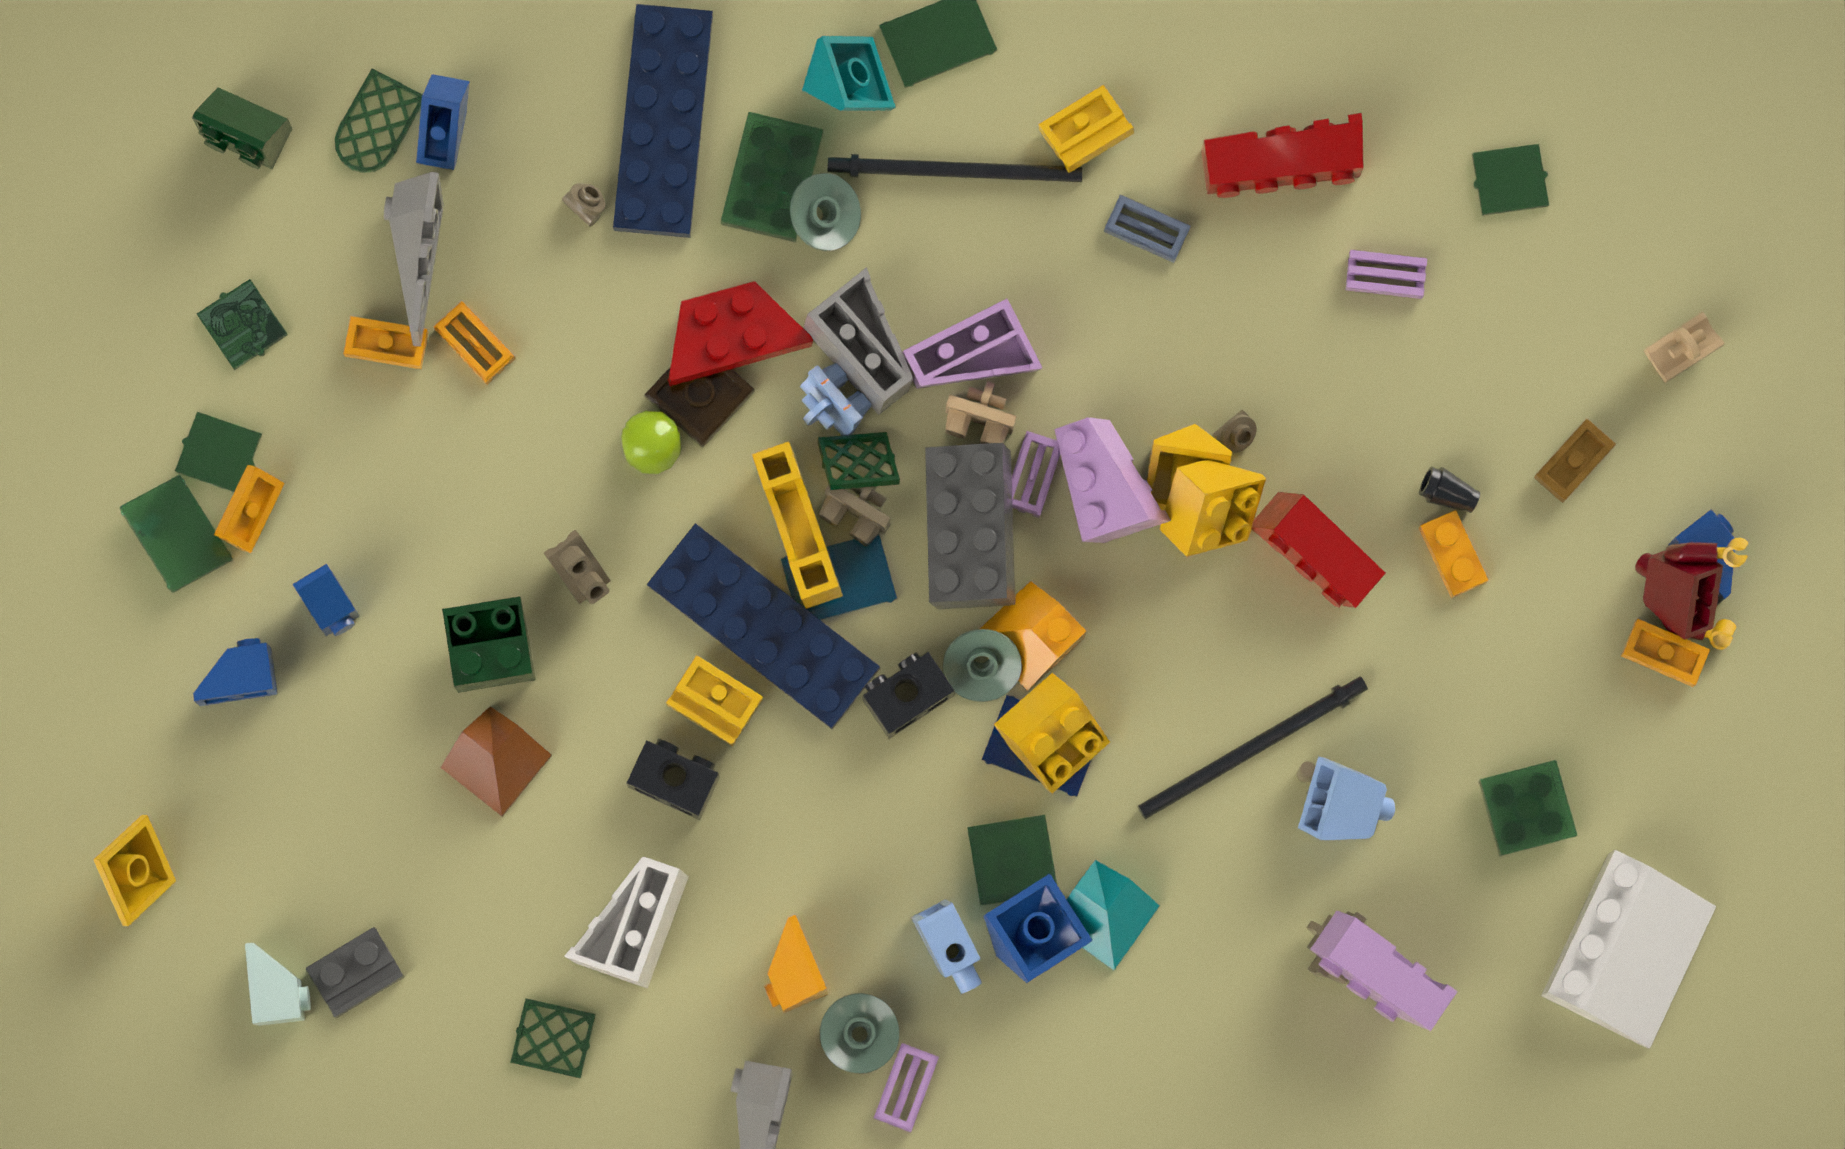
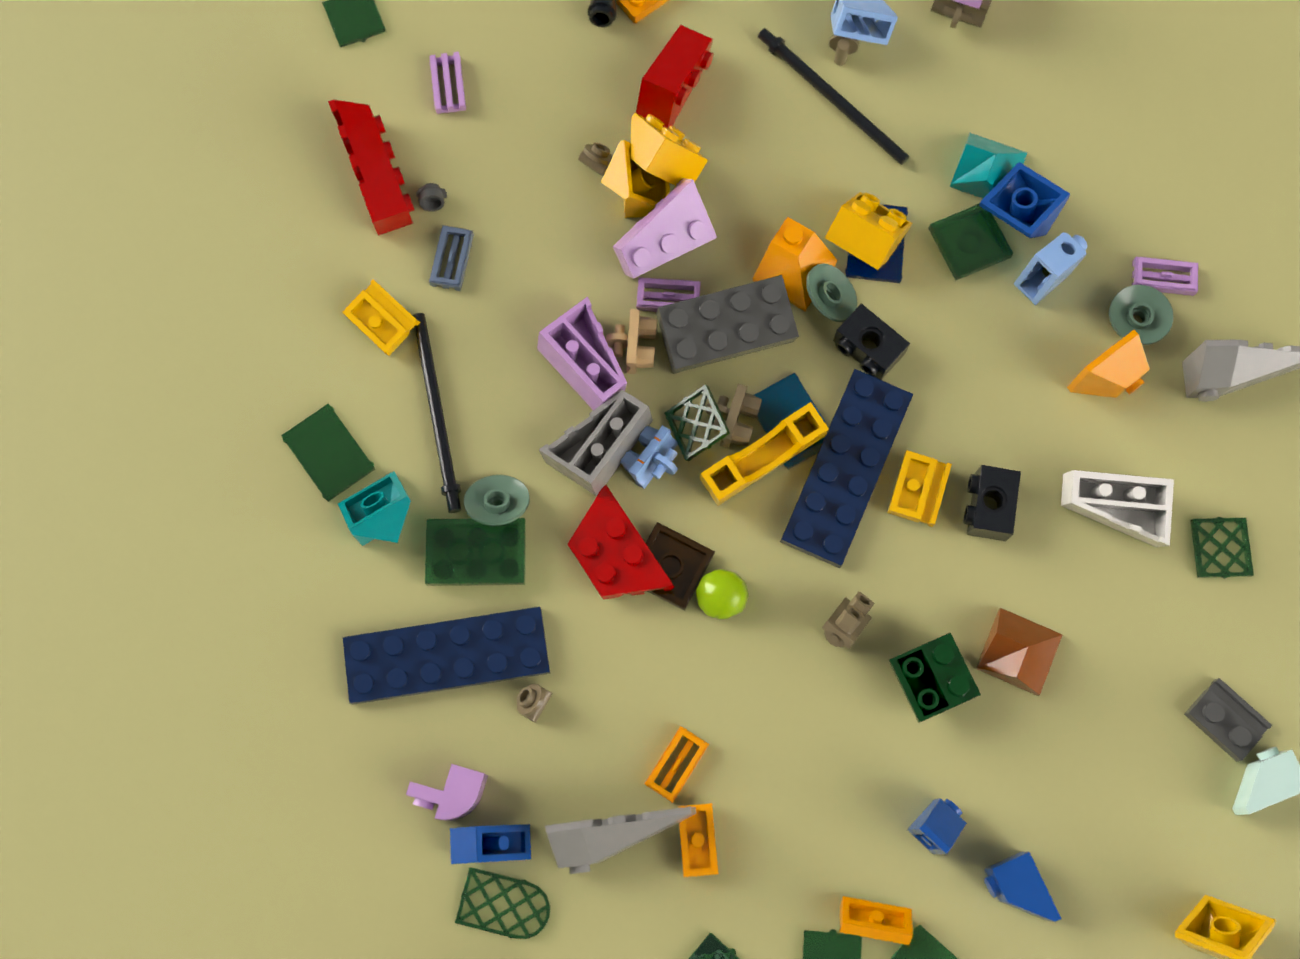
camera: 100 degrees left, 5 degrees down
none -> lavender brick [406,764,488,821]
none -> dark grey plate [416,183,447,211]

